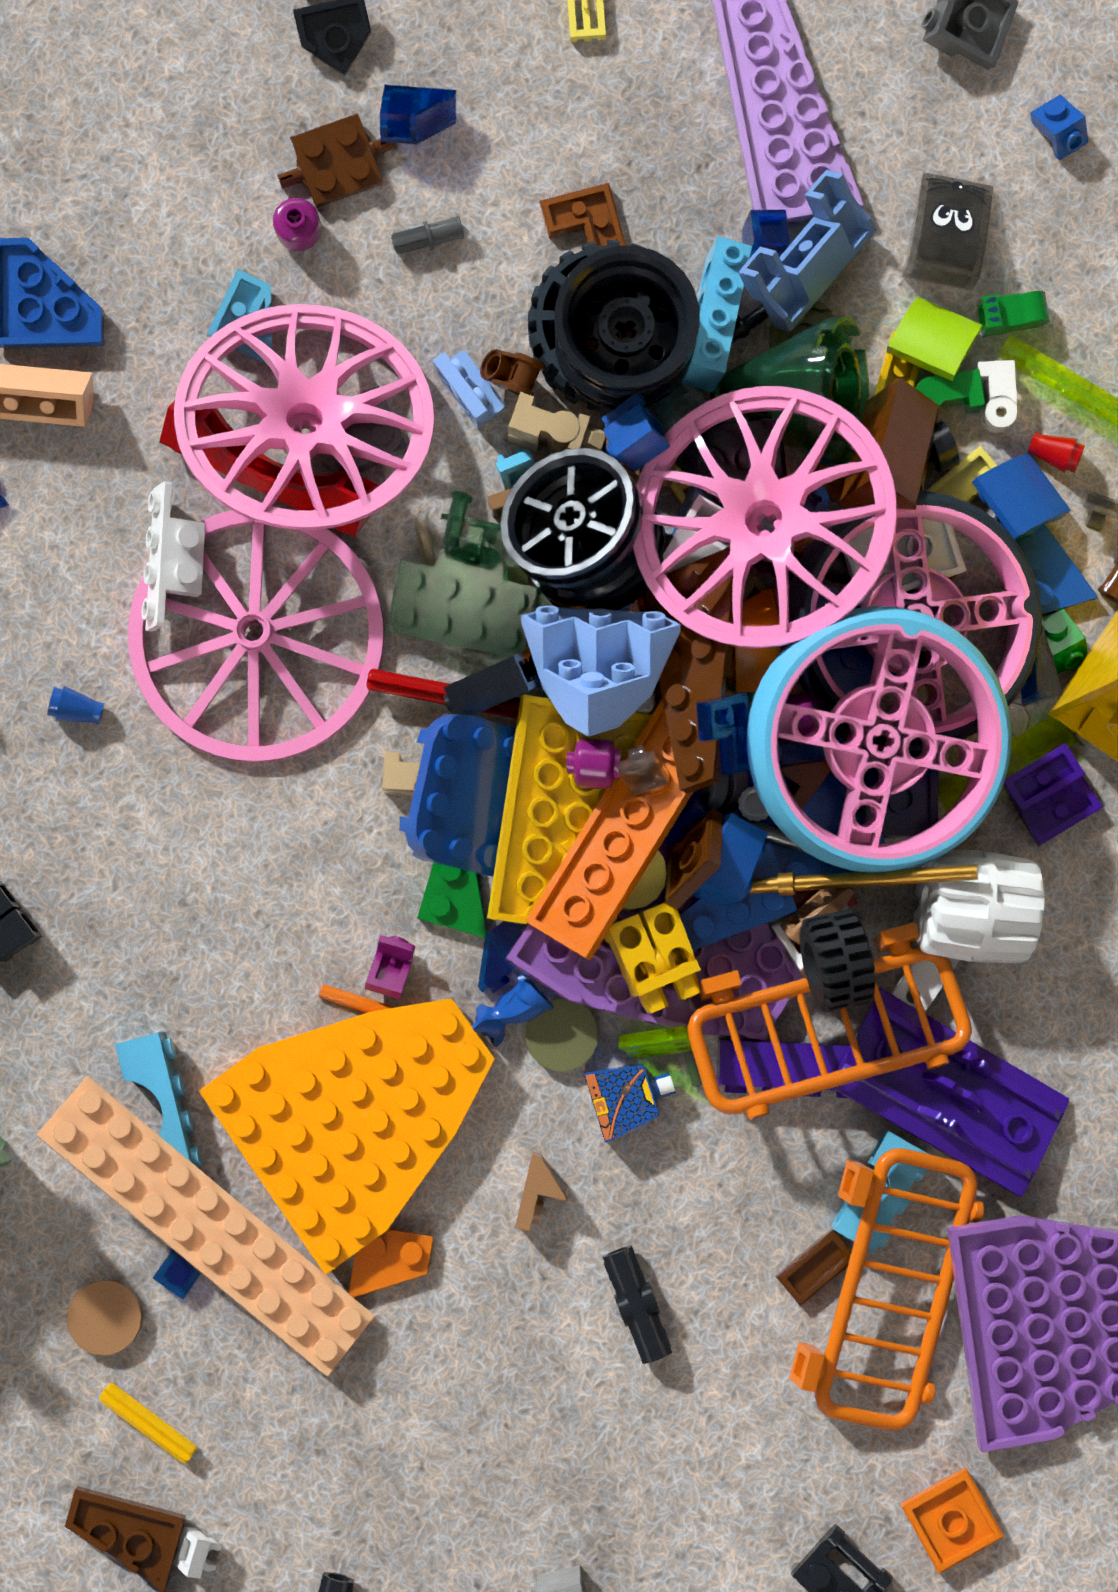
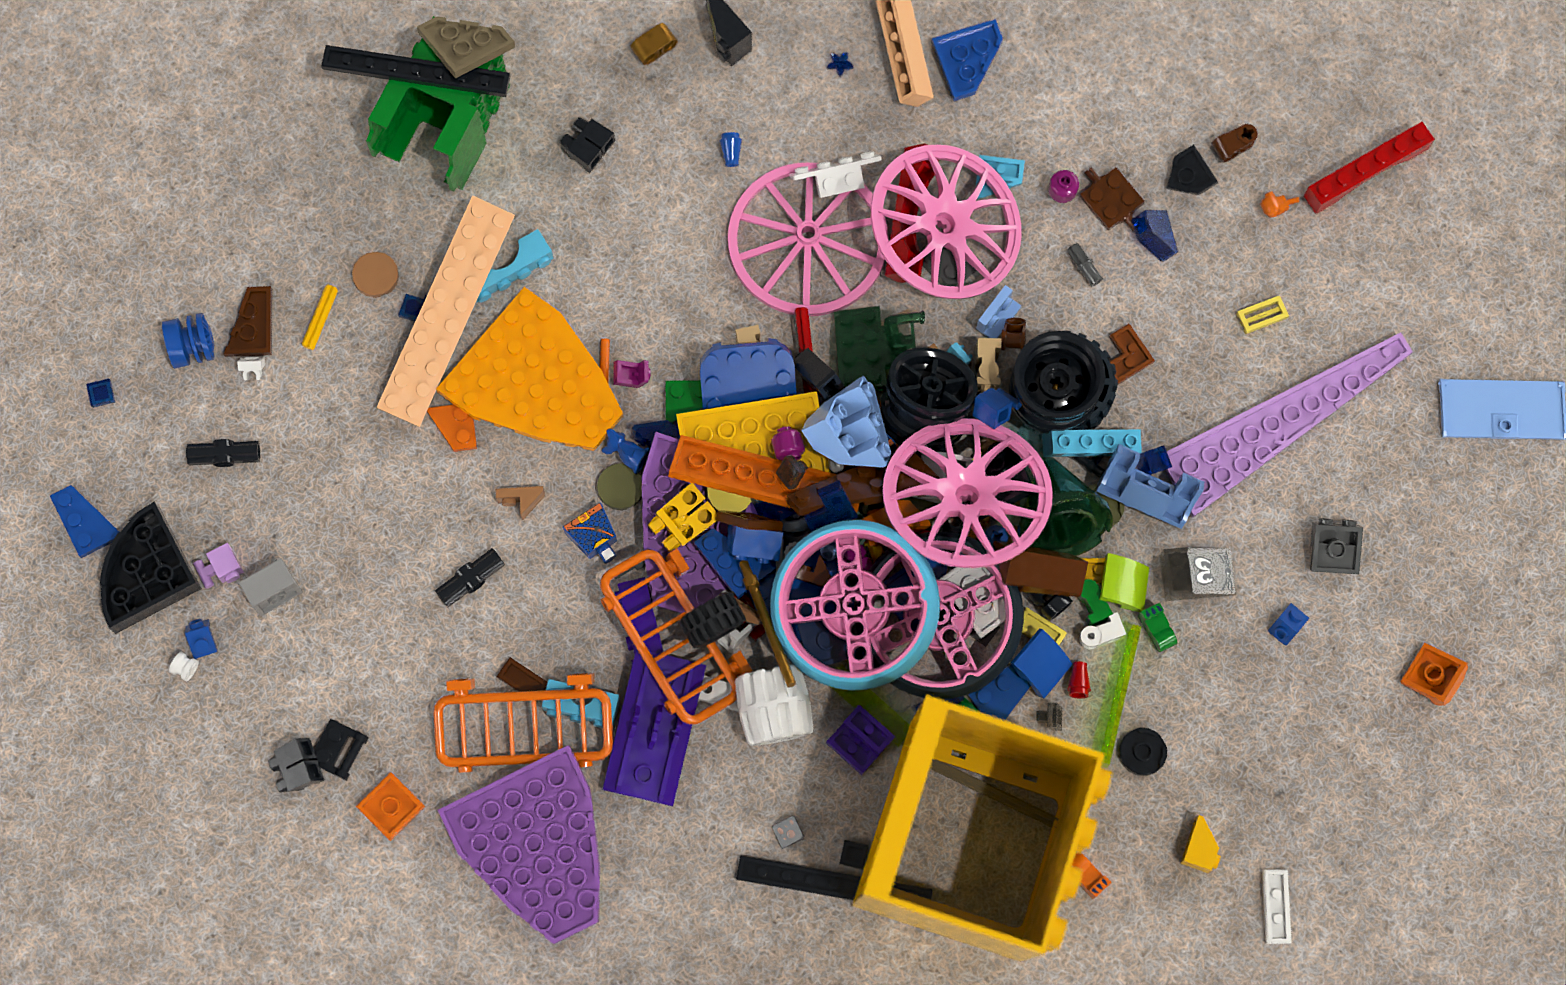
camera: 70 degrees right, 10 degrees down
clear neon green tile [619,1025,692,1059] -> none

